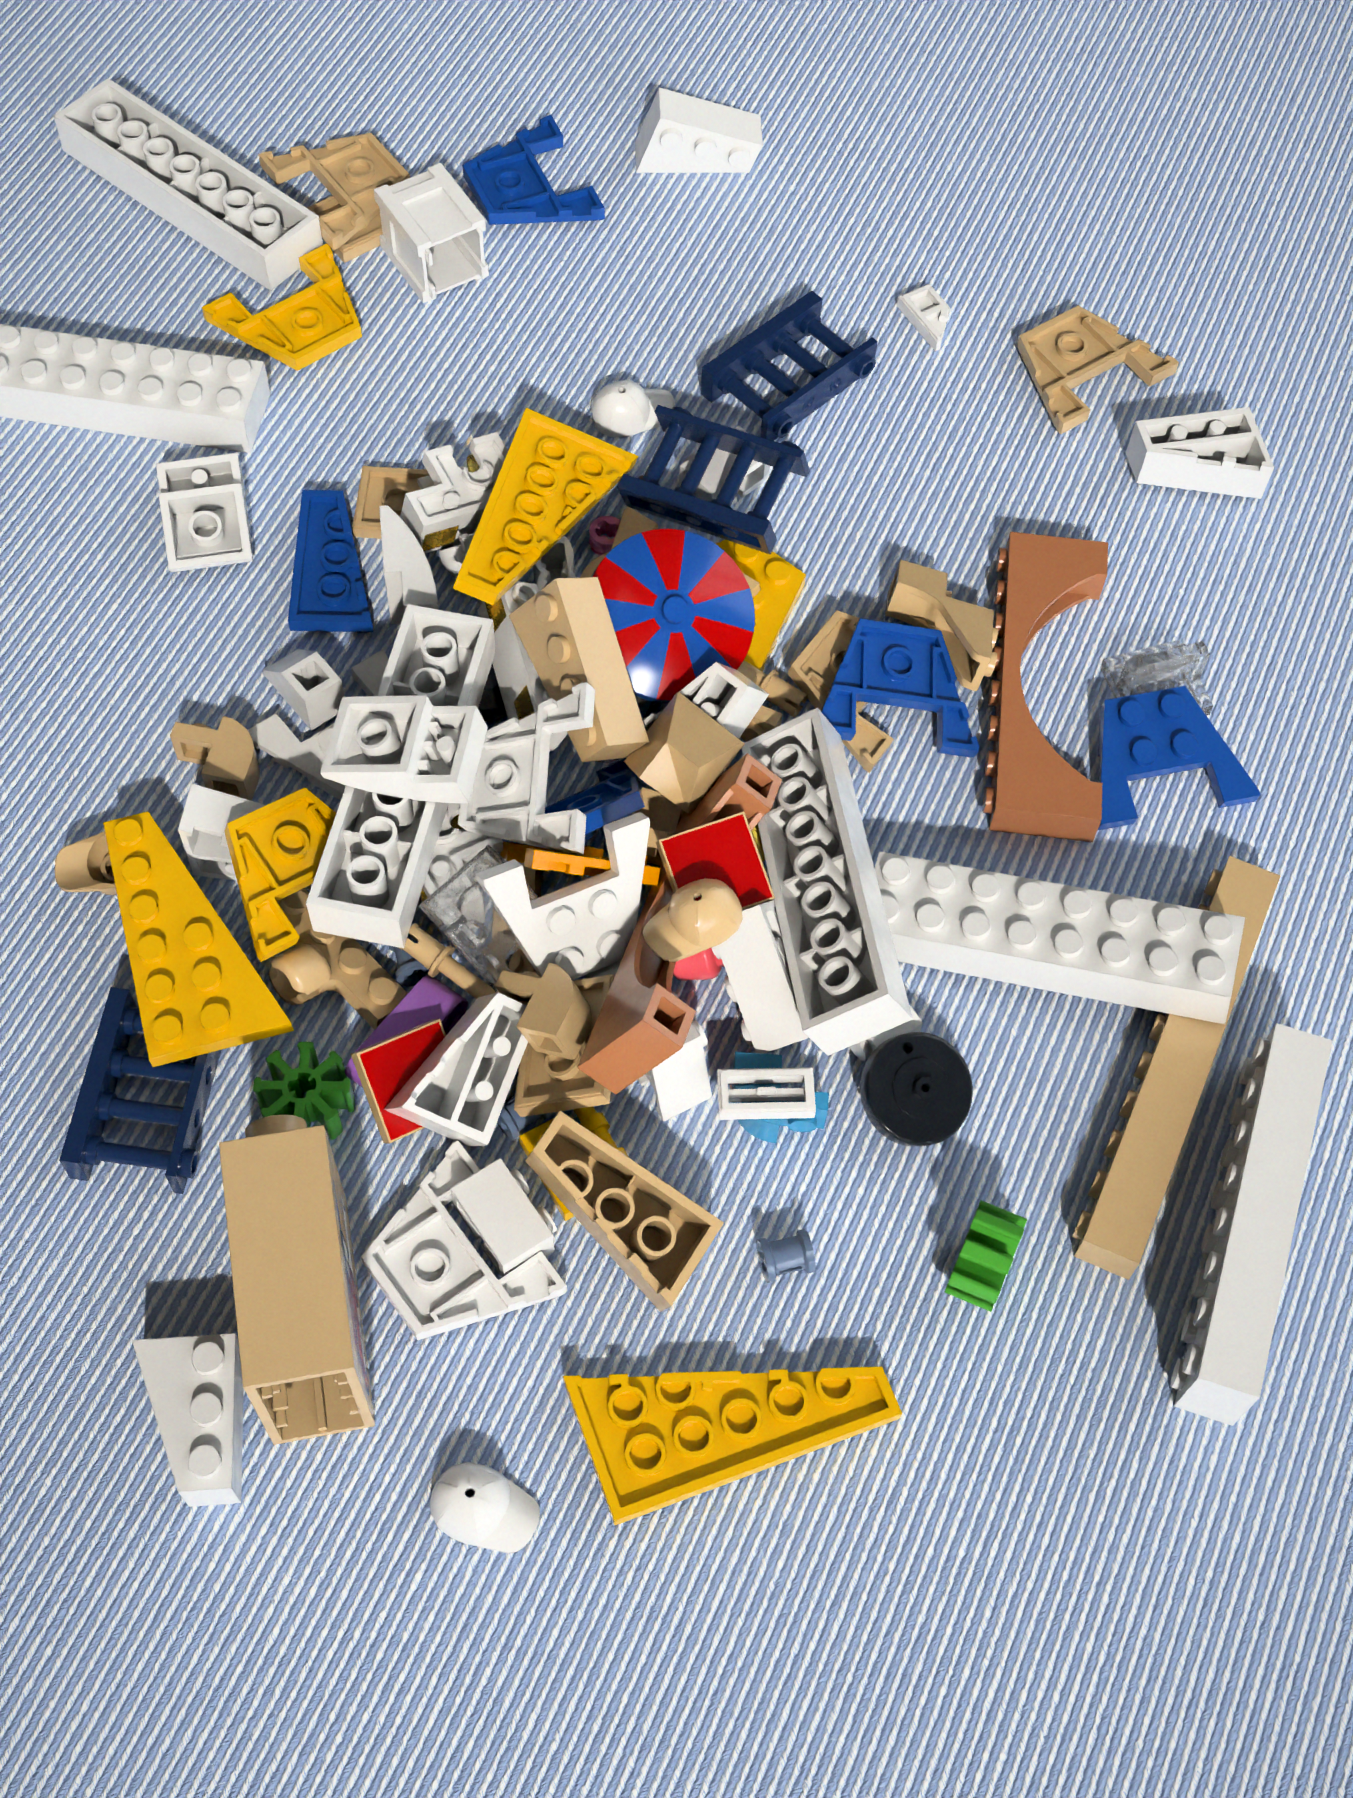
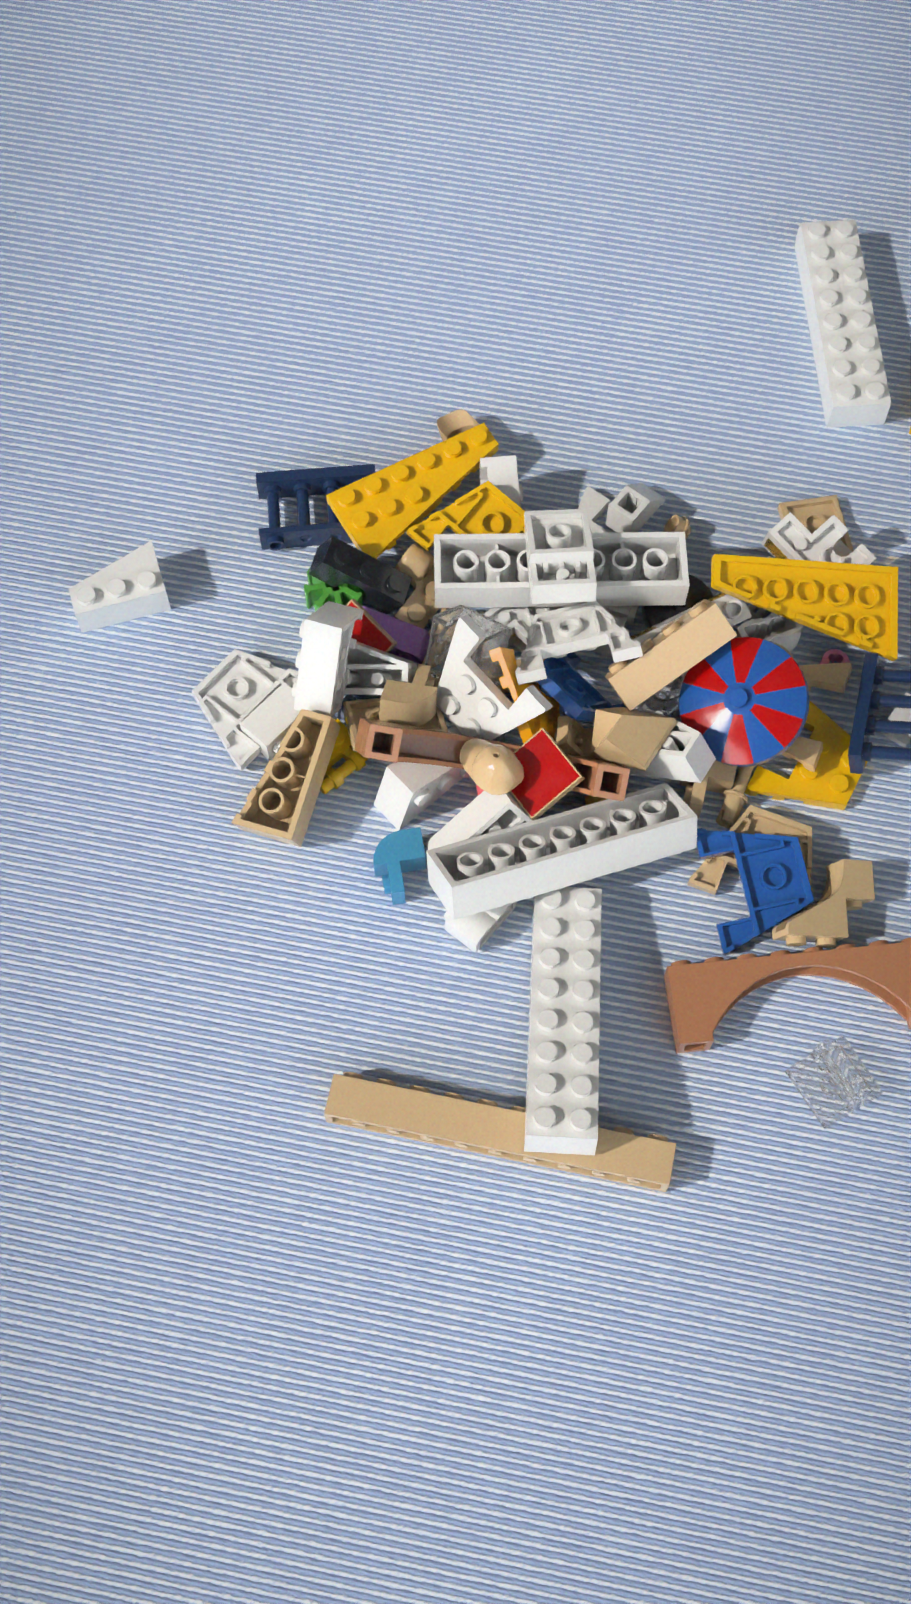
camera: 80 degrees right, 5 degrees up
white slope [156,453,253,573] -> none
tan brick [170,716,260,801] -> none
tan brick [219,1115,375,1445] -> none
blue wing [288,490,374,632] -> none
white slope [379,505,439,624] -> none
white cap [430,1462,540,1553] -> none
yellow wing [563,1366,902,1526] -> none
white tile [717,1067,816,1120] -> none
sand blue bush [757,1229,816,1283] -> none
black wheel [860,1032,973,1147] -> none
bright green gear [944,1200,1027,1312] -> none
blue wing [1097,686,1261,831] -> none
white brick [1170,1023,1333,1426] -> none
none -> white wedge [292,601,364,717]
none -> black arch [308,536,412,614]
none -> tan plate [664,515,691,539]

